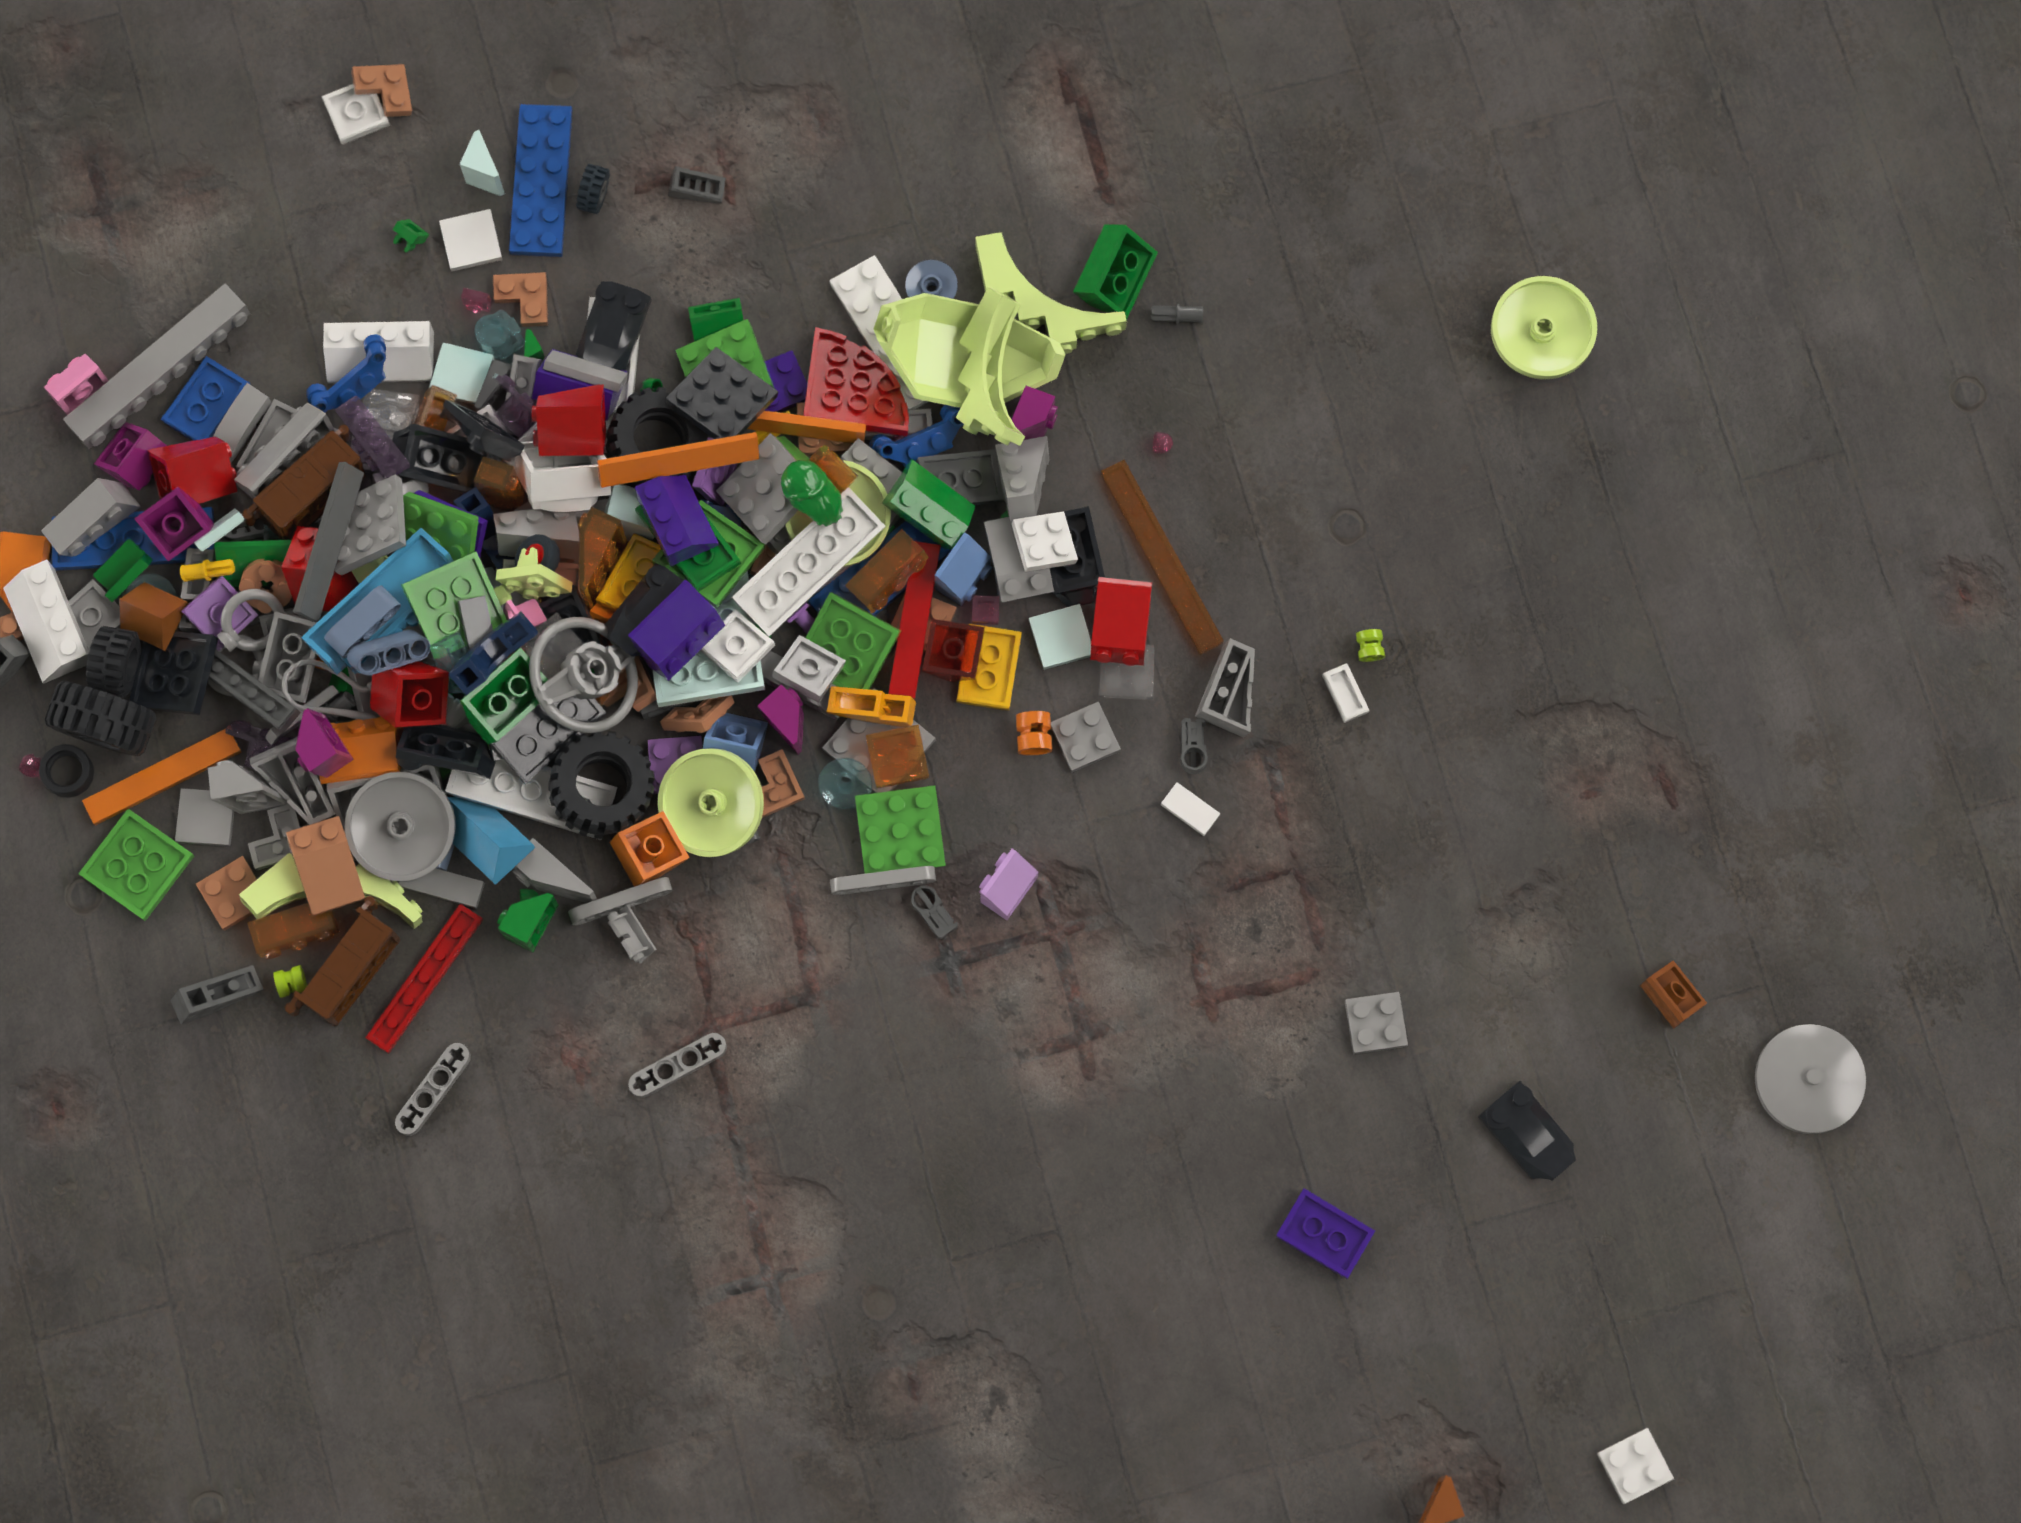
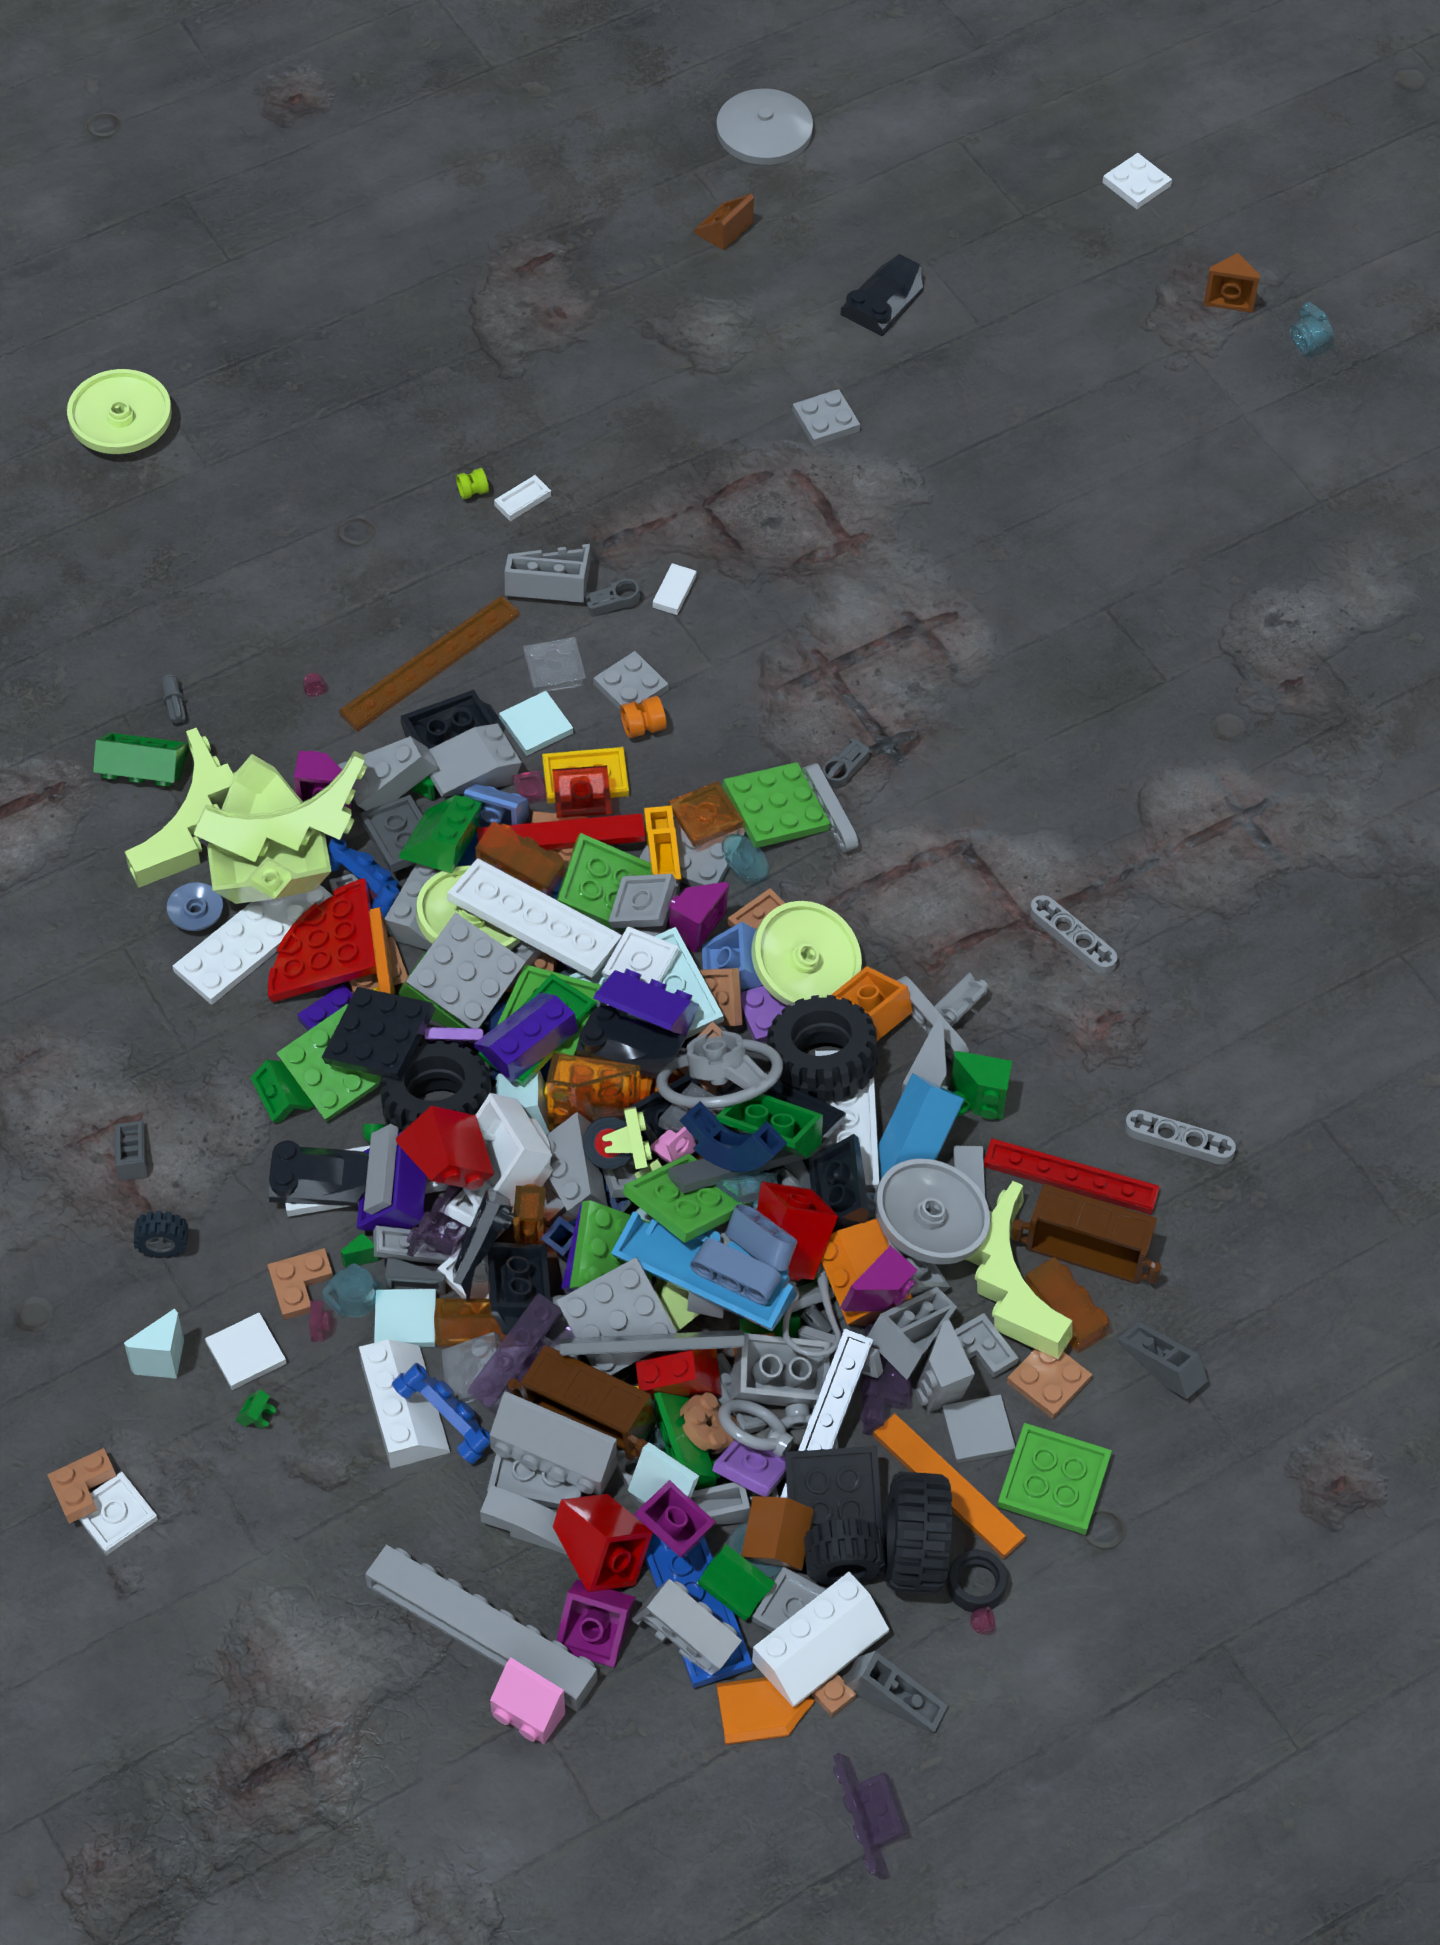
camera: 105 degrees left, 20 degrees down
blue tile [161,356,250,441] -> none
yellow axle [180,559,235,582] -> none
lime wheel [273,965,307,998] -> none
nougat slope [286,816,365,916] -> none
blue plate [509,104,573,257] -> none
orange tile [597,432,759,488] -> none
green hair [781,460,843,527] -> none
clear orange piece [809,444,858,495] -> none
lavender slope [979,849,1038,920] -> none
white plate [1012,511,1078,572] -> none
red slope [1090,577,1152,666] -> none
dark purple plate [1275,1188,1375,1279] -> none

